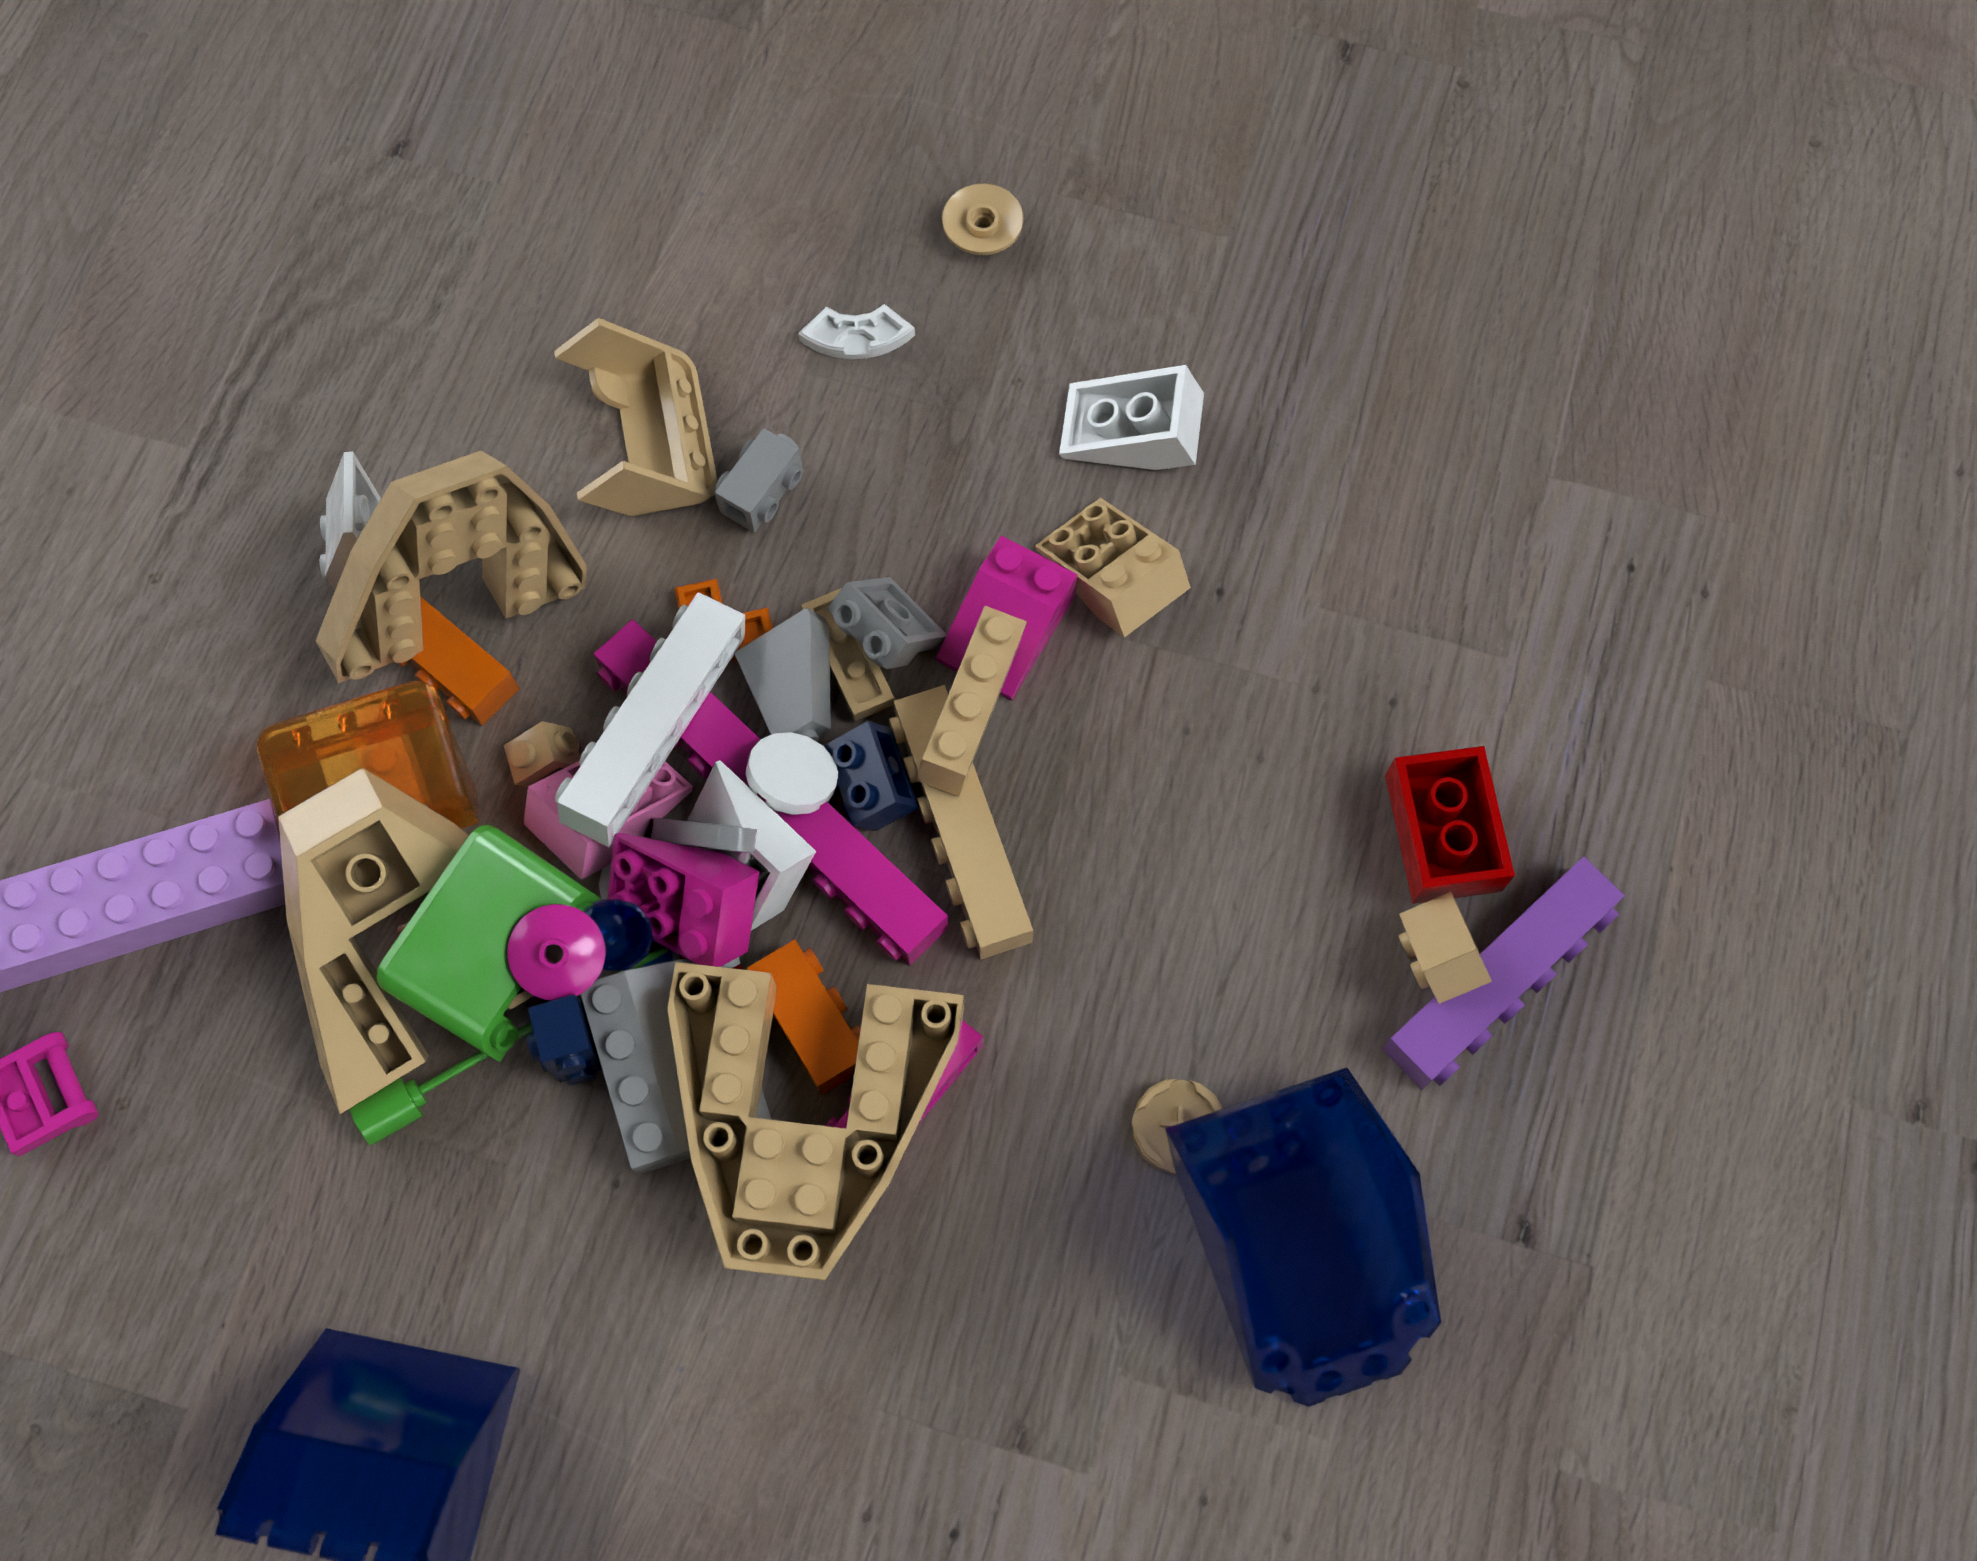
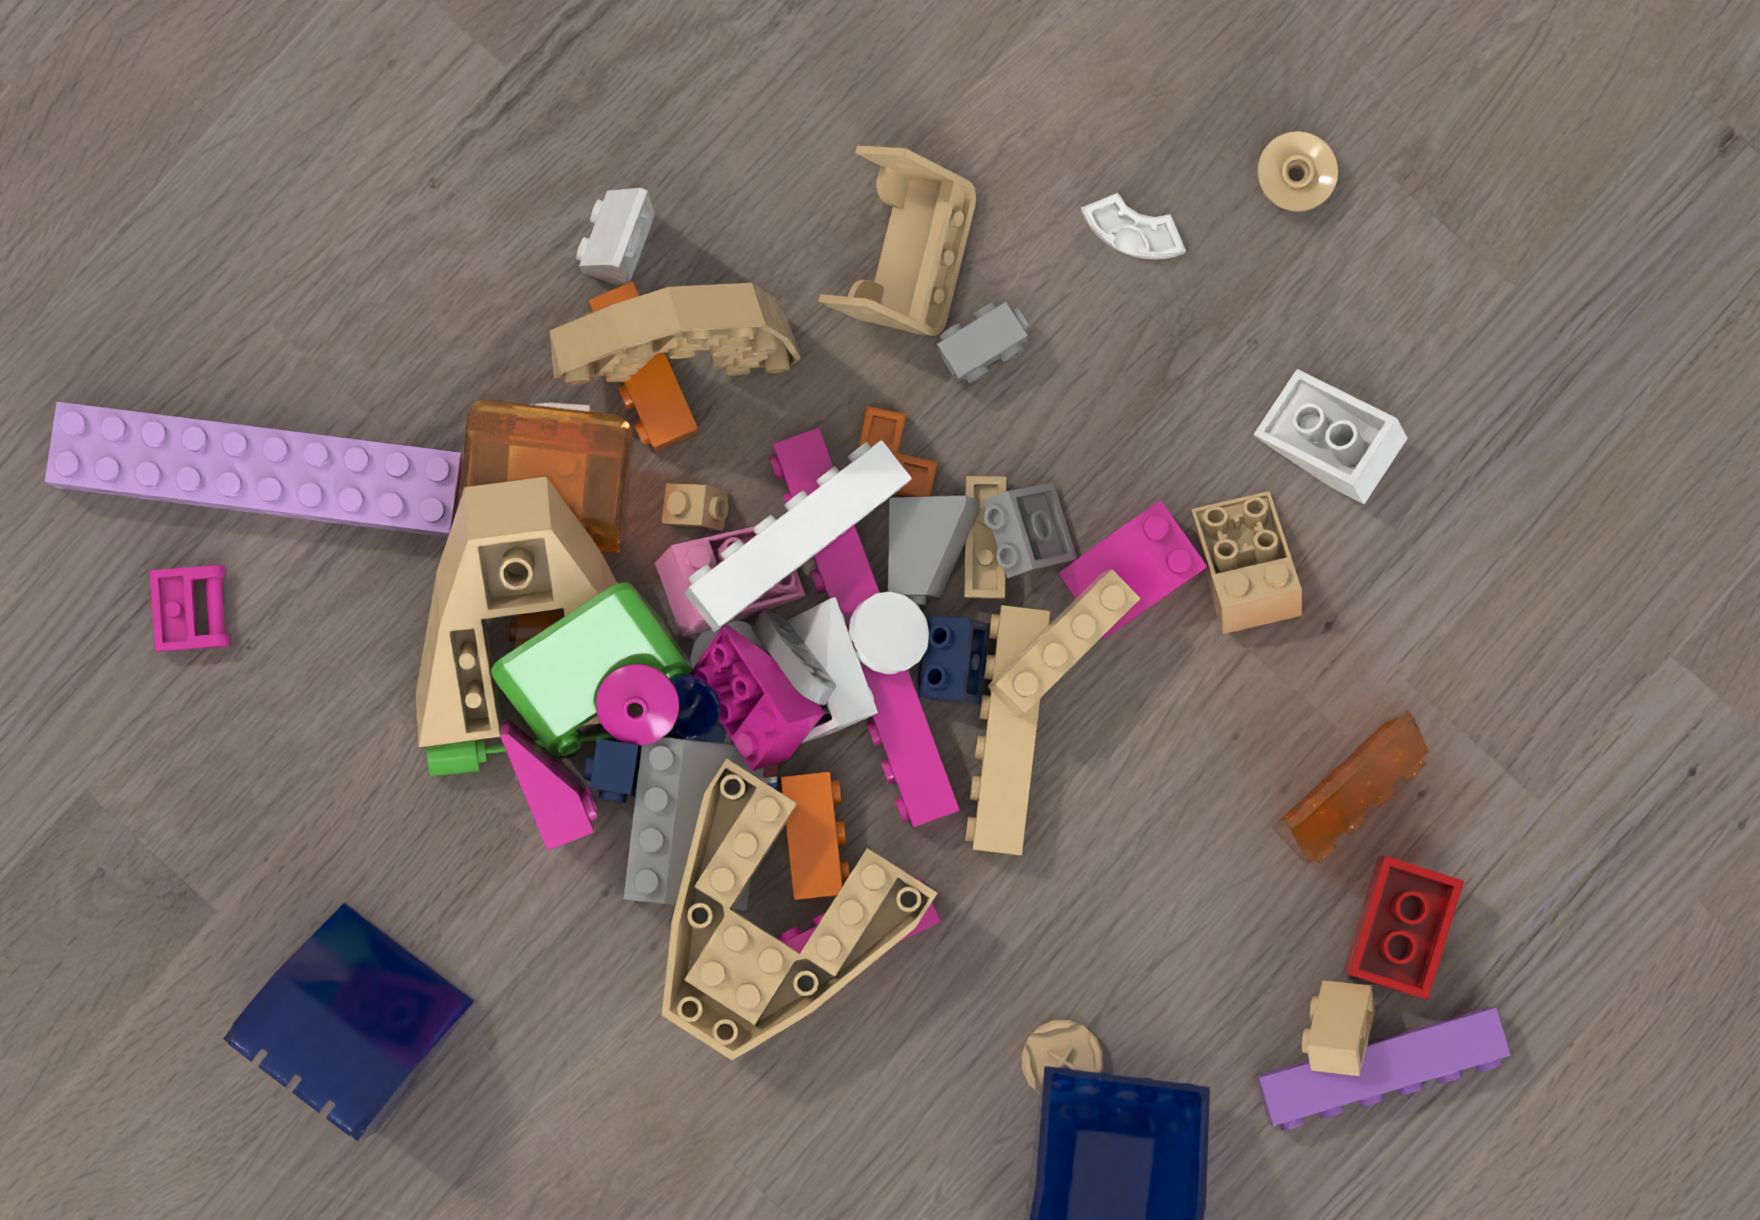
camera: 25 degrees right, 15 degrees up
none -> dark pink slope [500,719,598,851]
none -> clear orange slope [1272,711,1429,863]

